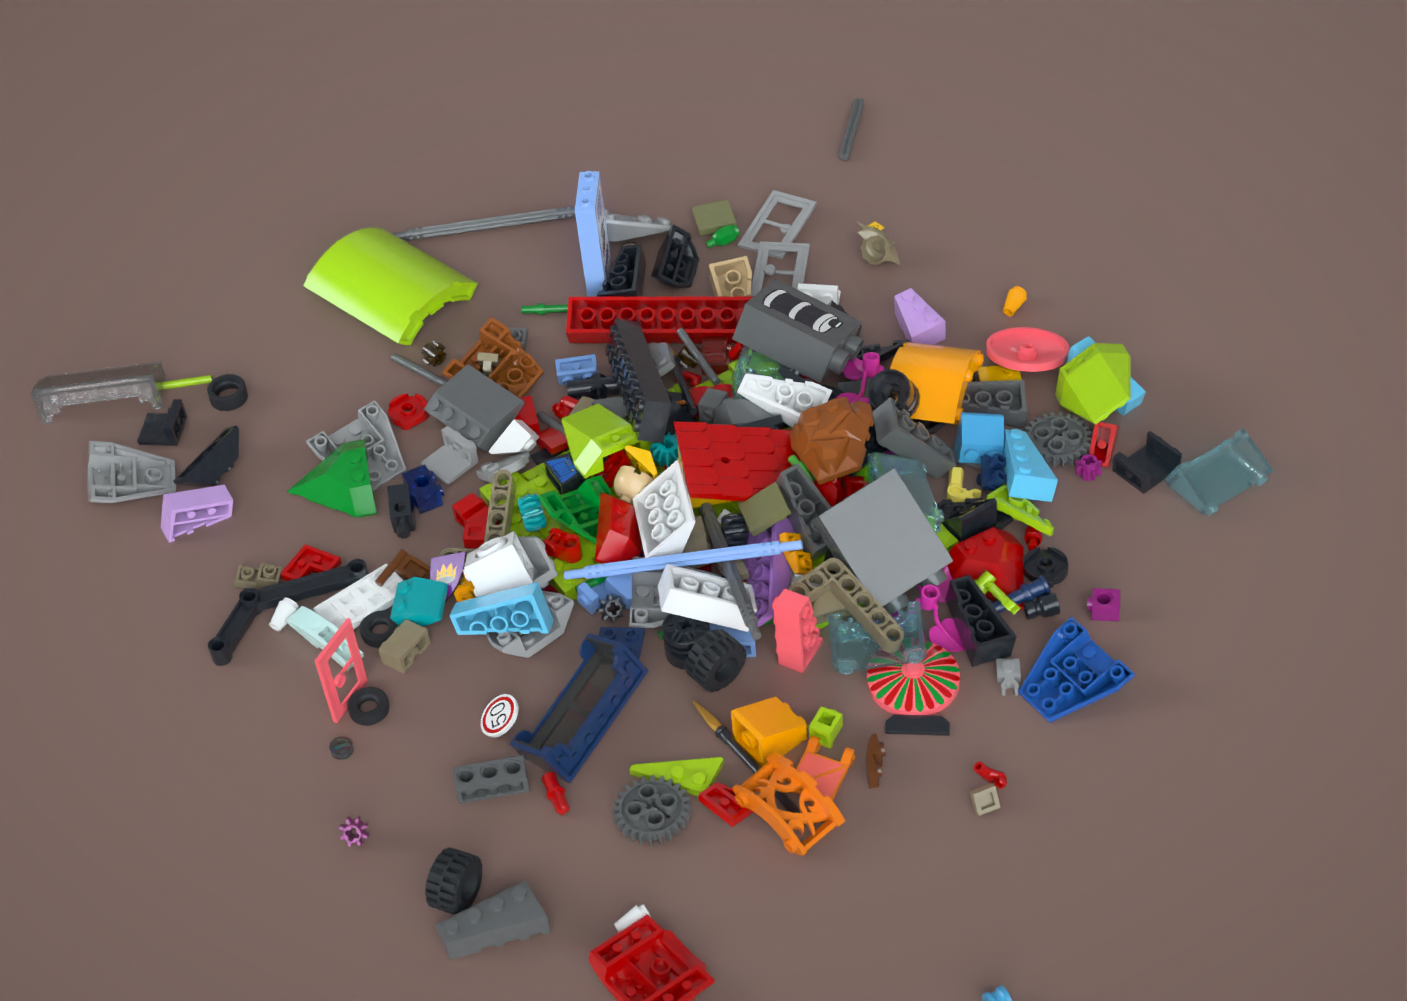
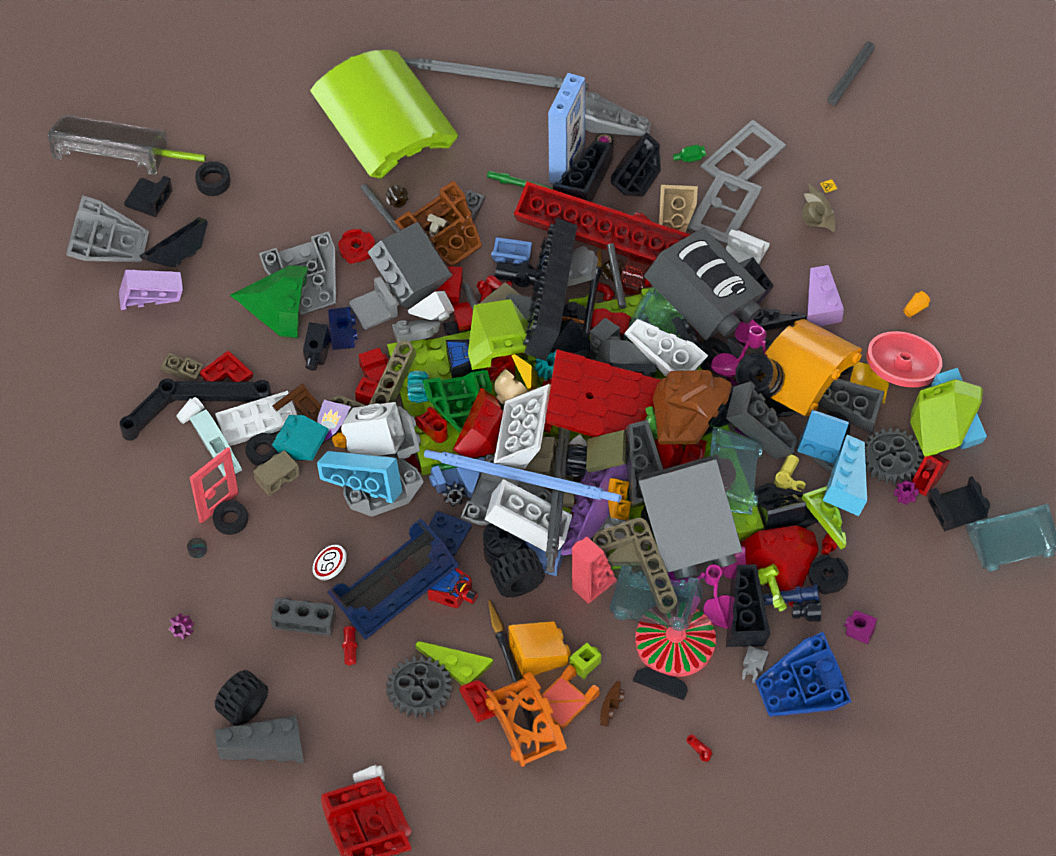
camera: 15 degrees right, 10 degrees up
olive tile [691,199,737,235] -> none
tile [970,783,1001,816] -> none
dark blue hips [976,453,1007,491] -> none
none -> torso [427,568,478,609]

